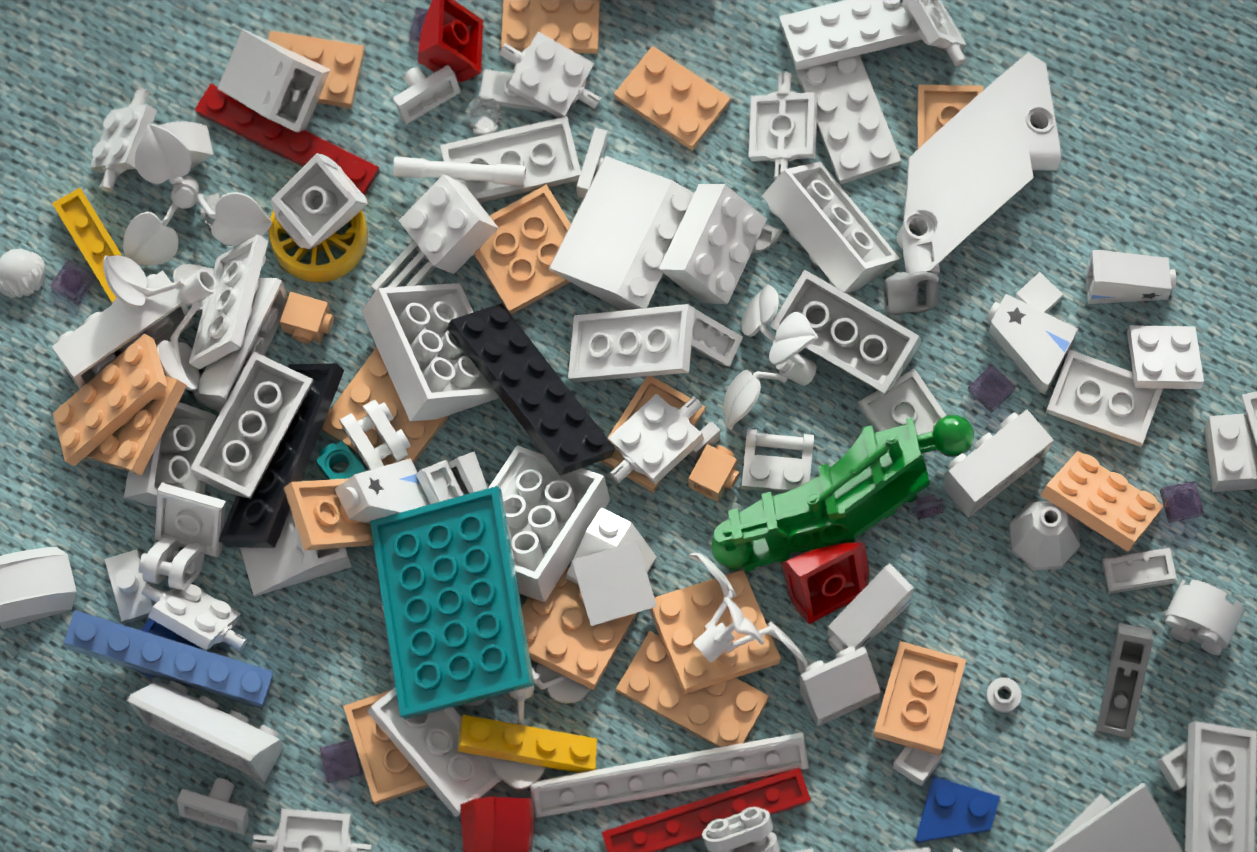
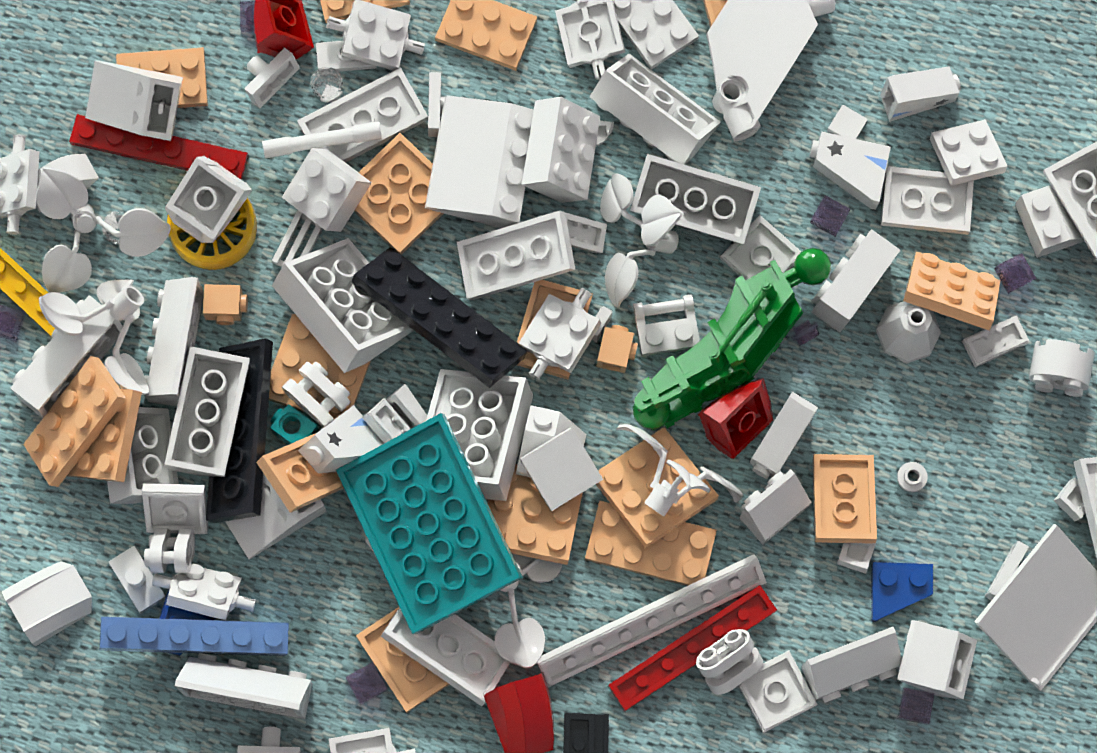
camera: 25 degrees left, 5 degrees up
white plate [189,234,268,369] -> none
yellow plate [457,714,597,773] -> none
light grey piece [884,271,939,315] -> none
light grey slope [1096,623,1153,738] -> none

